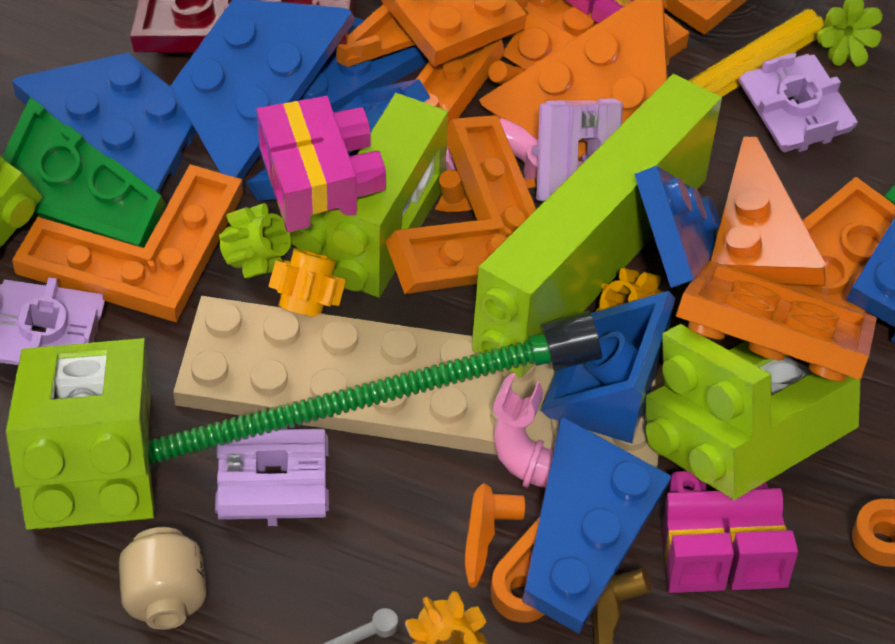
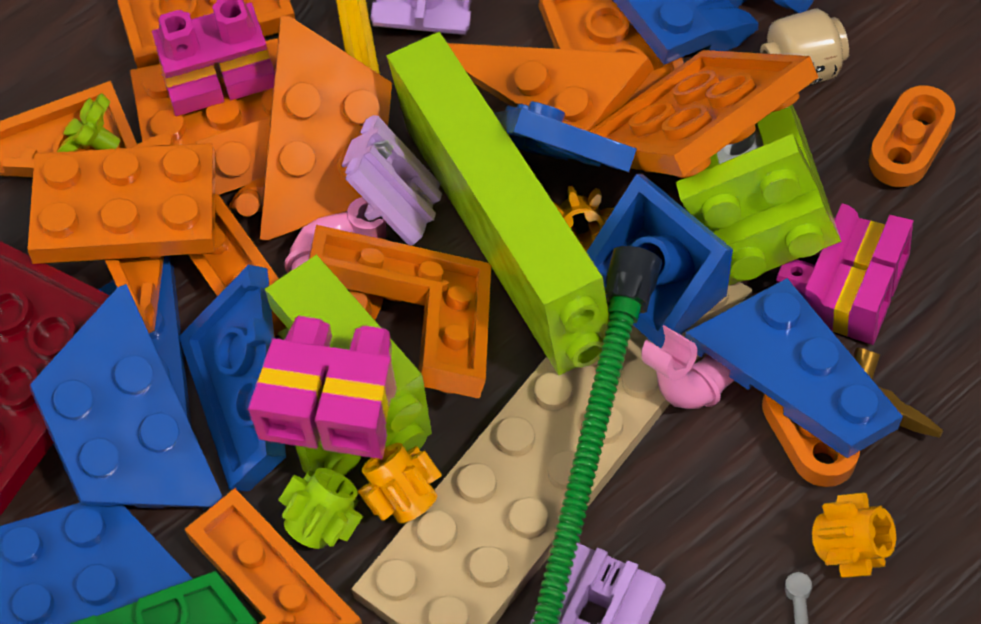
camera: 55 degrees left, 5 degrees up
orange bar [465,483,525,588] -> none

